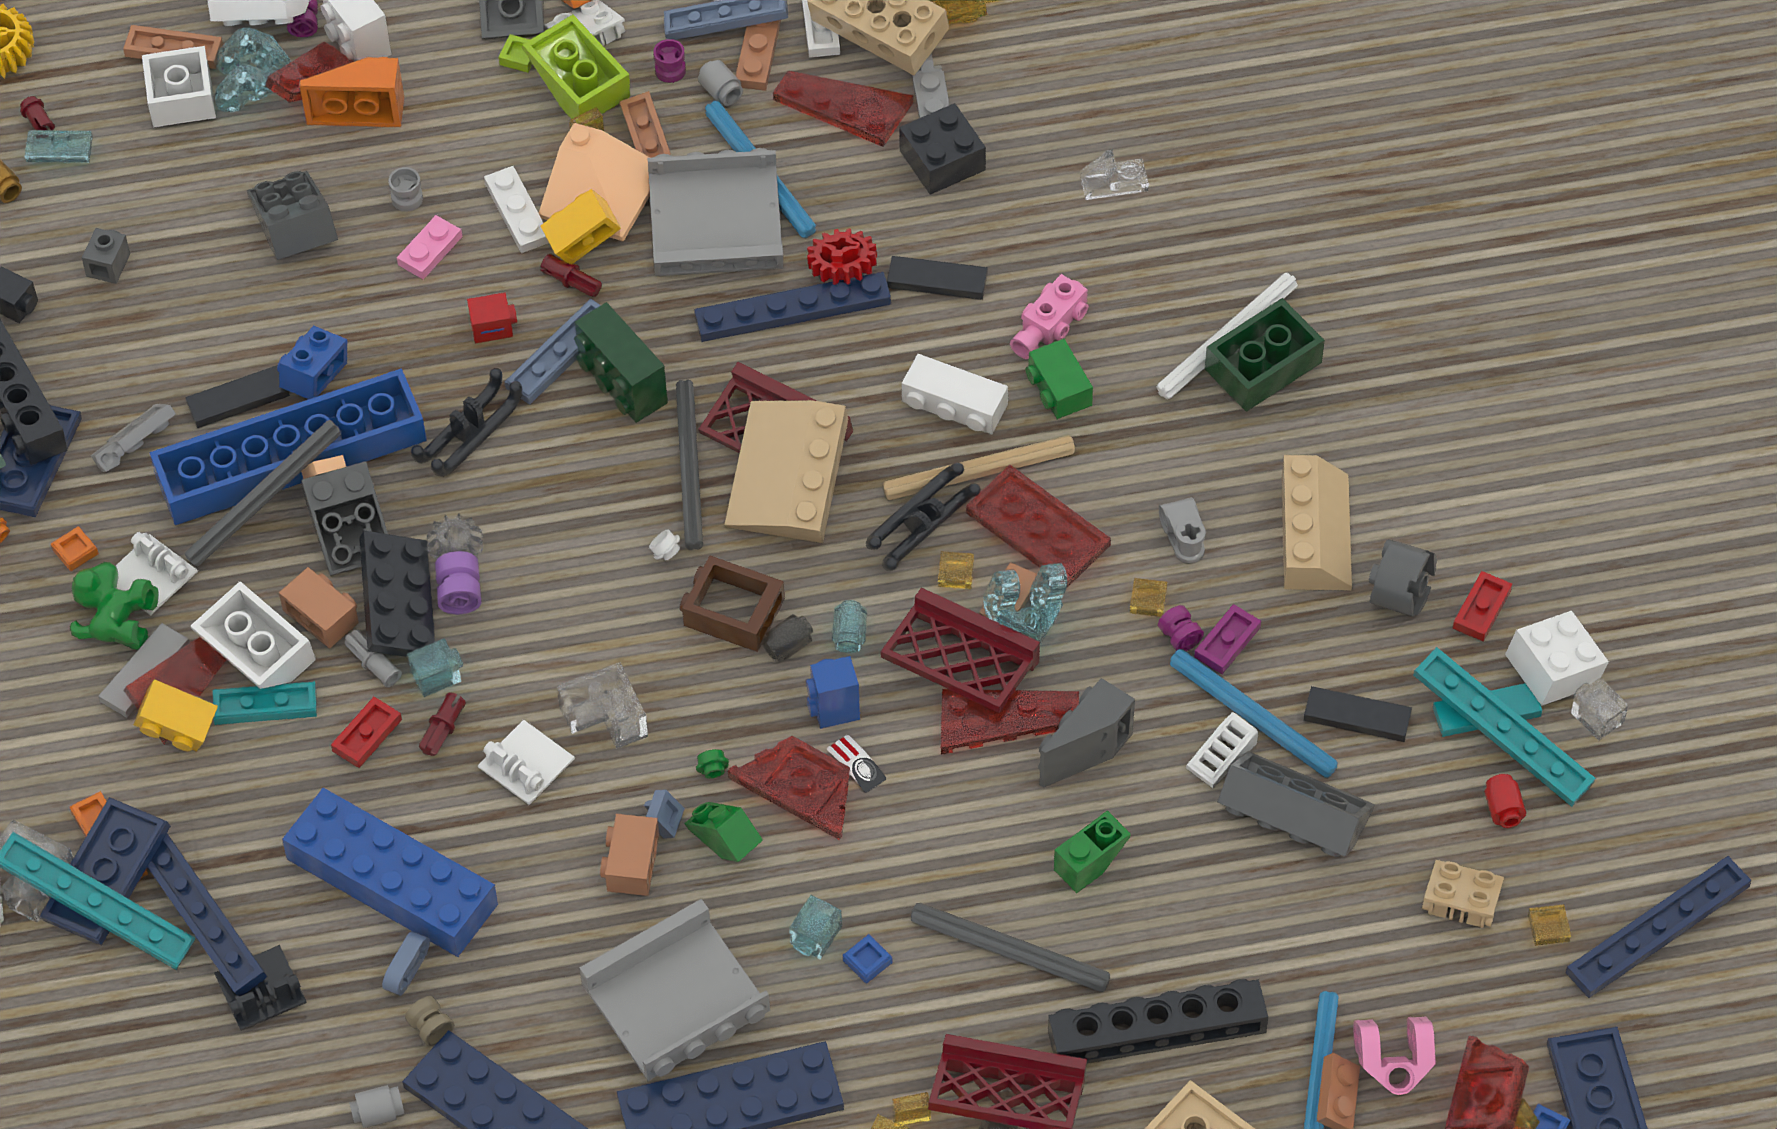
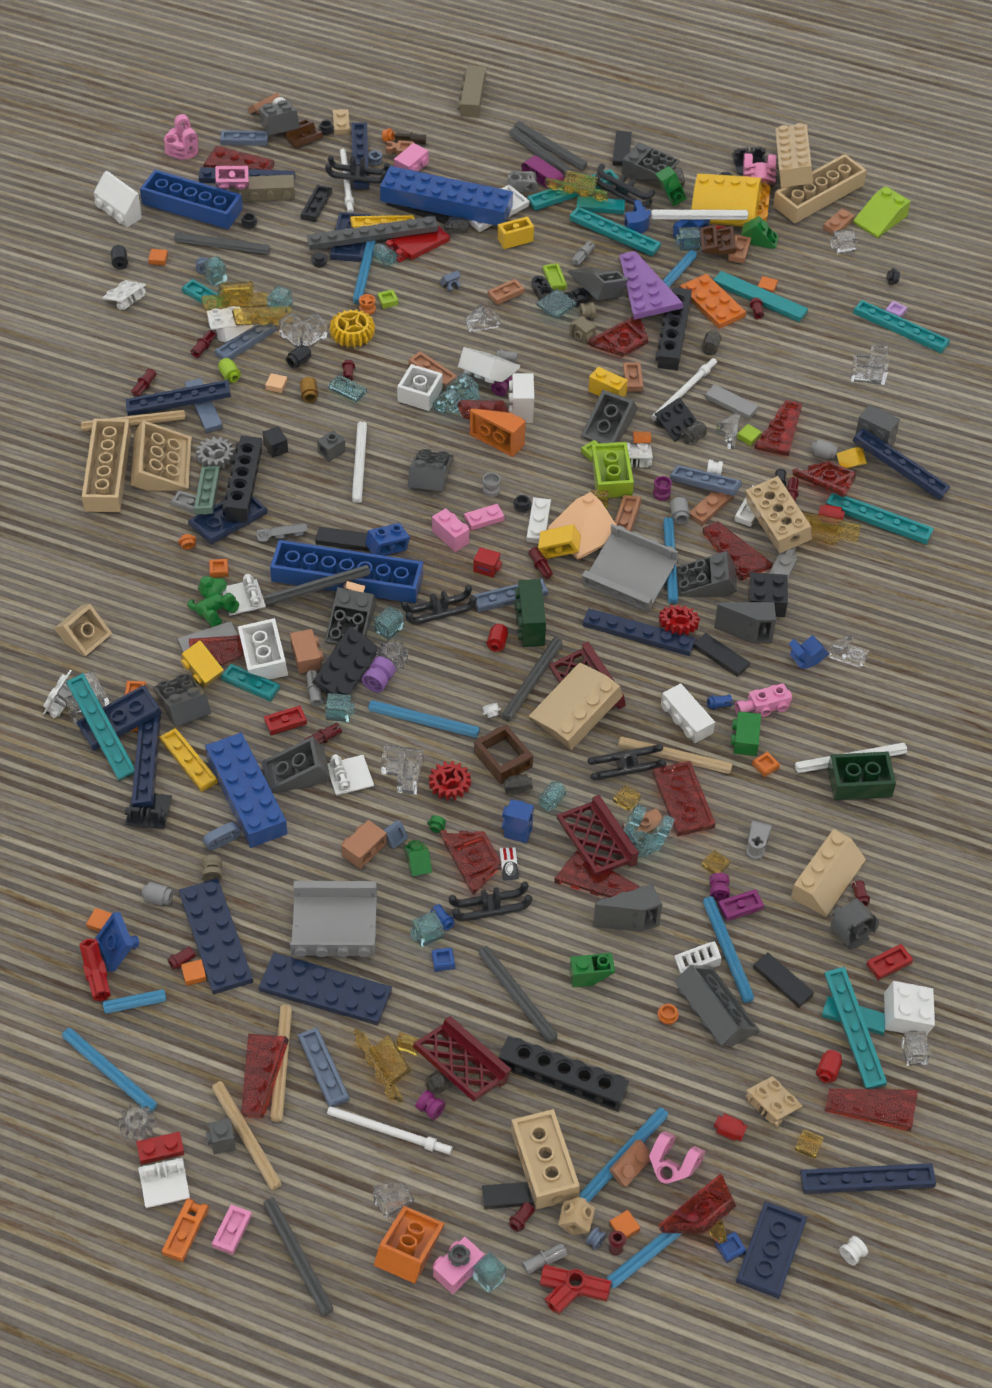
camera: 30 degrees right, 5 degrees down
none -> dark grey slope [153,674,211,727]
none -> yellow tile [159,728,218,792]
none -> dark grey slope [262,736,330,793]
none -> white axle [352,422,367,503]
none -> dark azure axle [368,700,480,738]
none -> clear light blue brick [375,606,404,640]
none -> red gear [429,761,471,801]
none -> blue pin [430,904,454,930]
none -> bright pink brick [432,508,470,552]
none -> black piece [449,881,532,921]
none -> red brick [486,623,508,652]
none -> black plate [513,495,531,512]
none -> orange plate [657,1004,679,1025]
none -> dark grey slope [676,551,737,597]
none -> blue pin [707,694,733,710]
none -> dark grey slope [714,602,776,644]
none -> red brick [714,1113,748,1142]
none -> orange tile [752,751,780,777]
none -> blue brick [788,635,830,669]
none -> clear red wing [825,1088,918,1132]
none -> white wheel [839,1236,868,1266]
none -> dark red pin [852,880,870,906]

